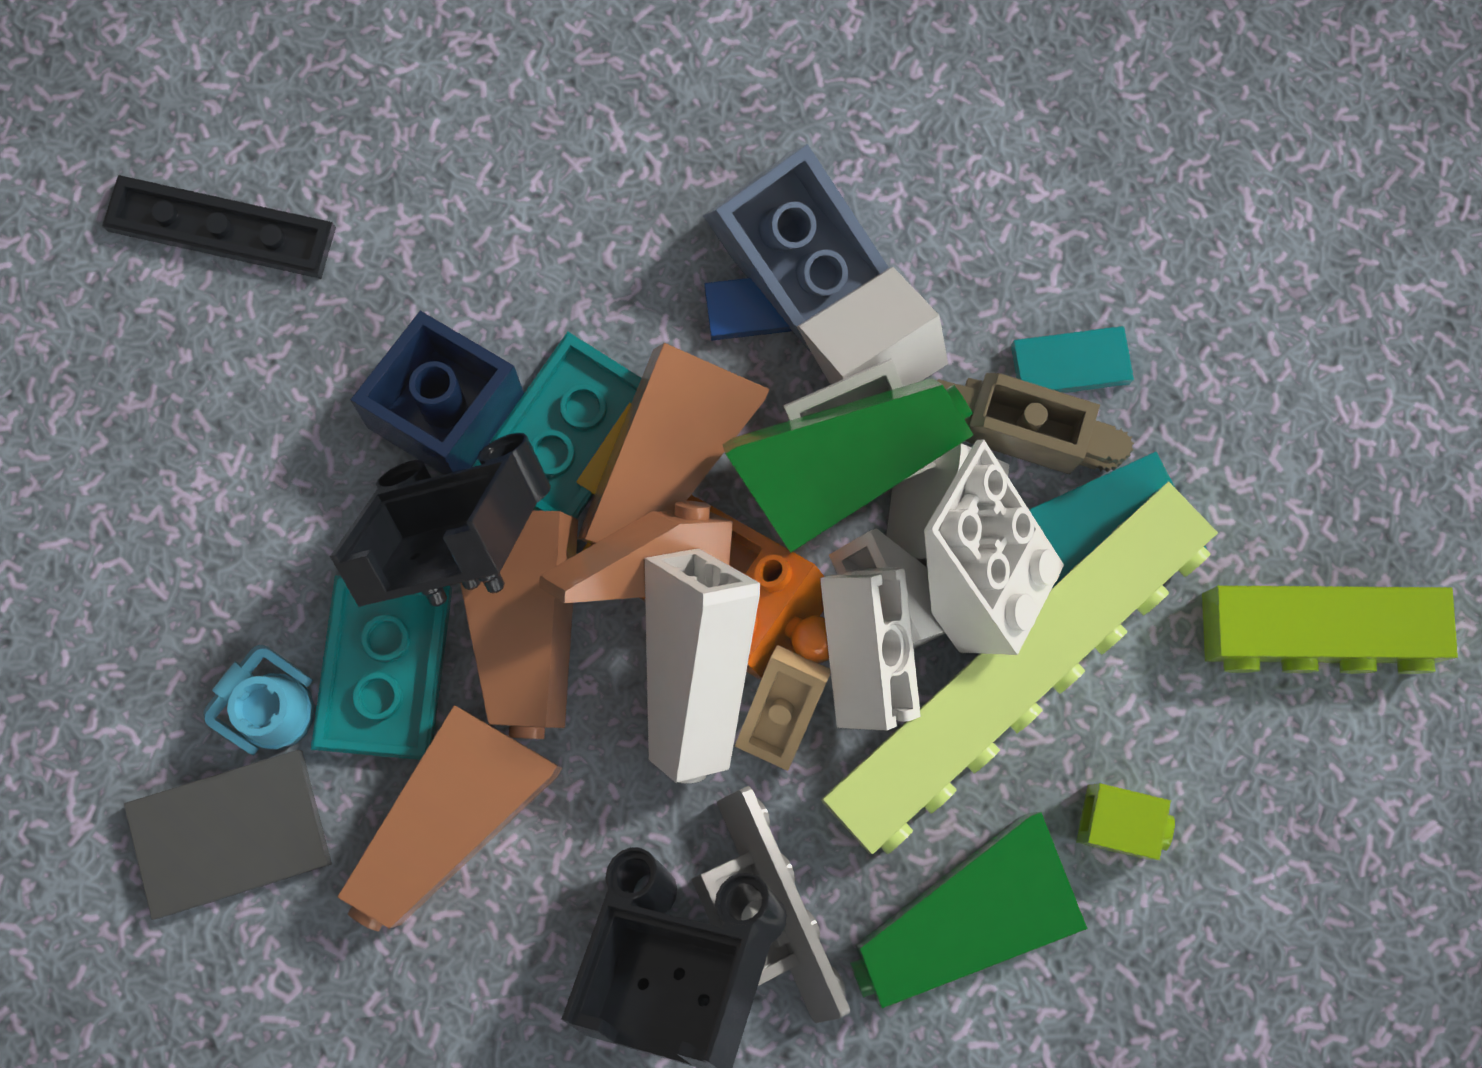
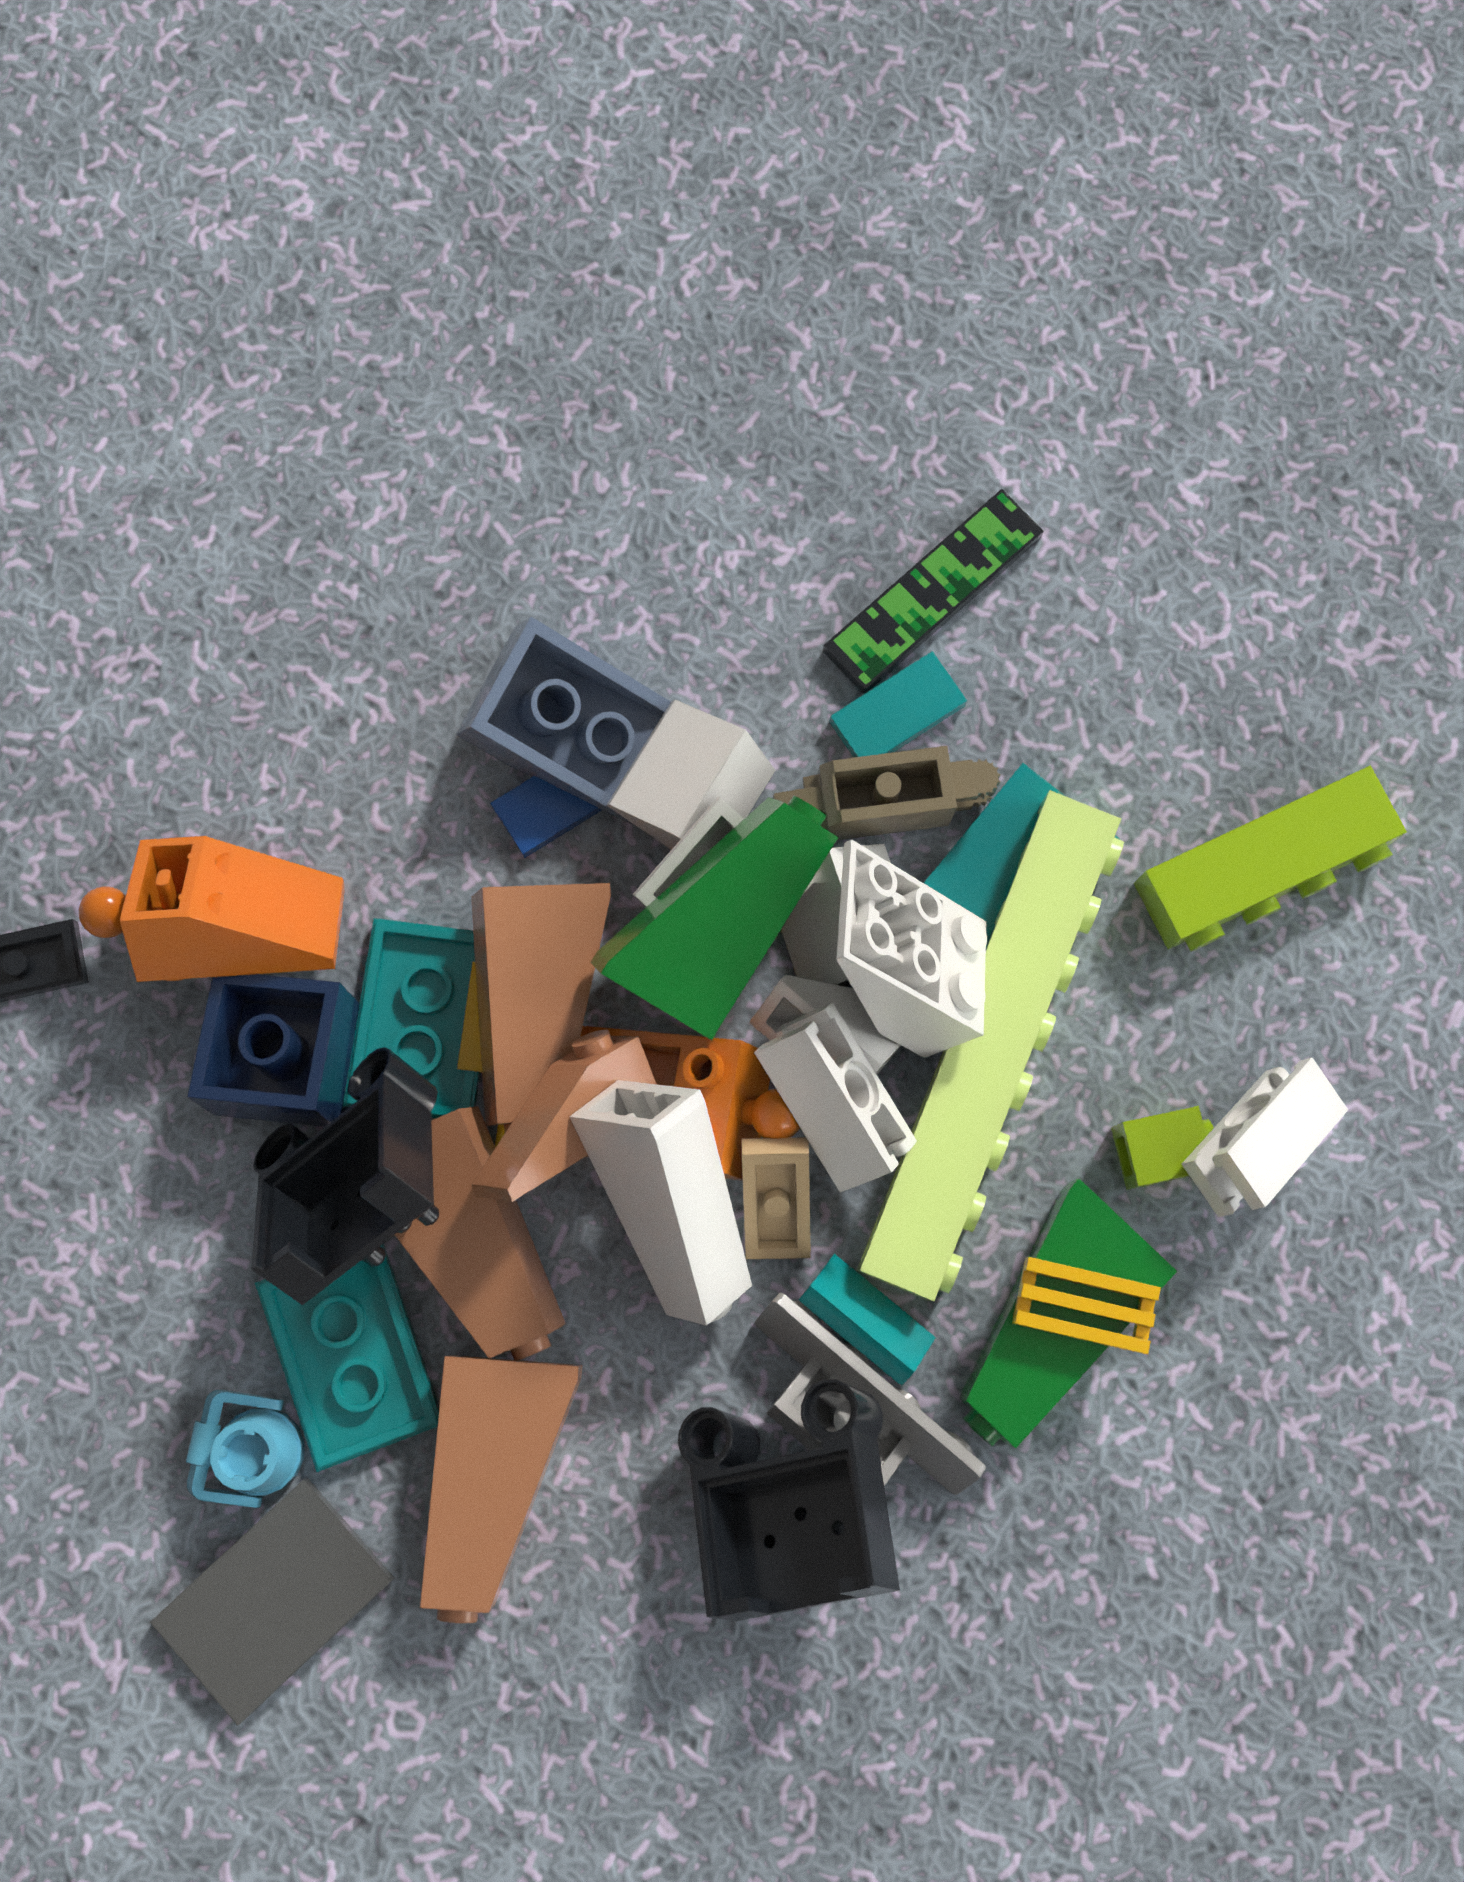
camera: 25 degrees left, 0 degrees up
none -> orange slope [78,836,345,982]
none -> teal tile [798,1253,936,1386]
none -> tile [822,489,1044,694]
none -> yellow tile [1012,1257,1161,1354]
none -> white piece [1182,1058,1348,1217]

